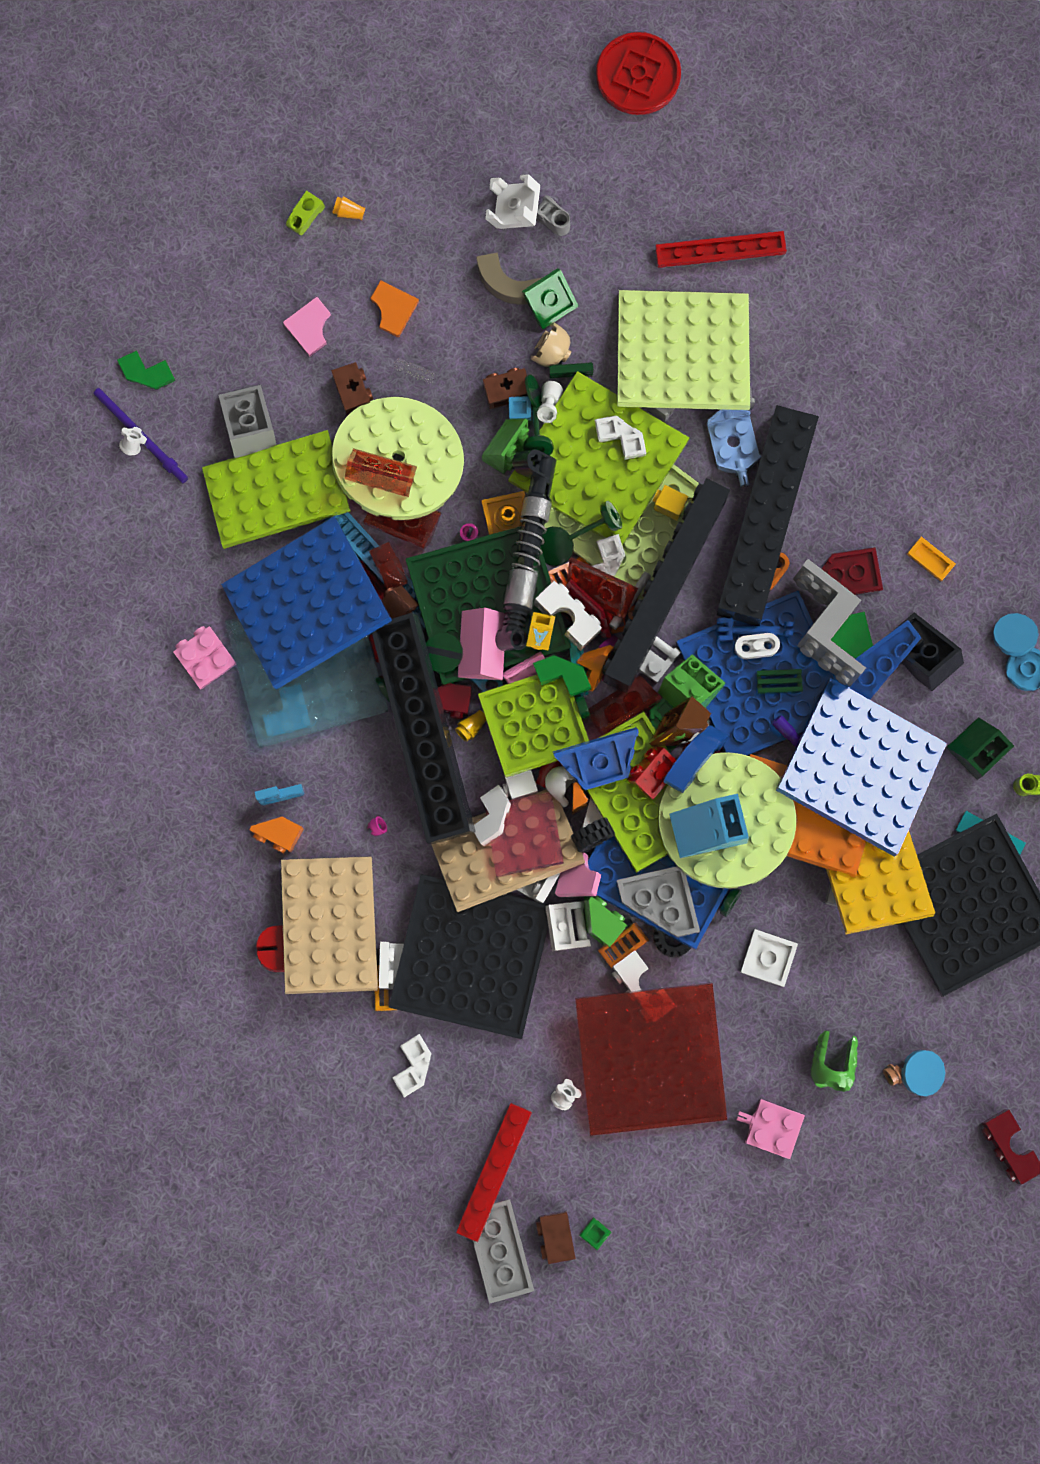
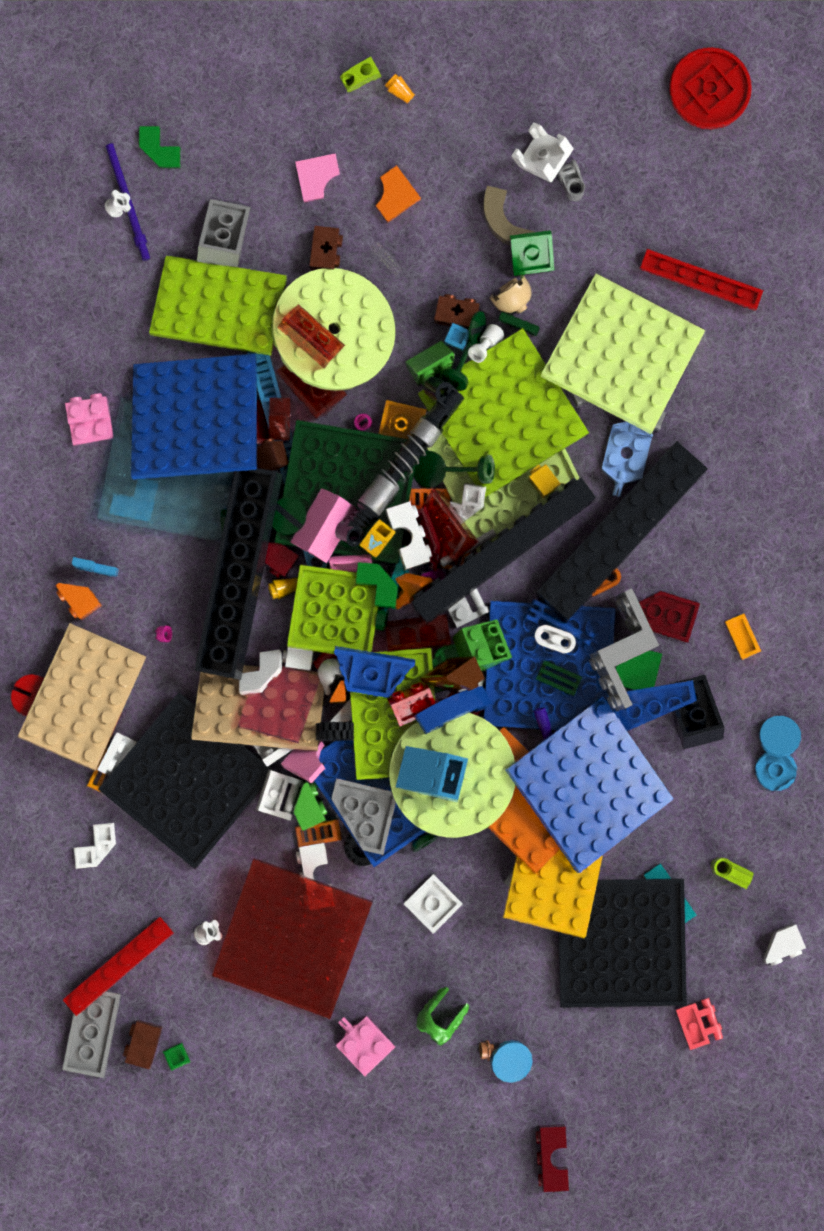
camera: 25 degrees right, 5 degrees up
white tile [595,416,646,460] -> none
dark green slope [946,717,1014,780] -> none

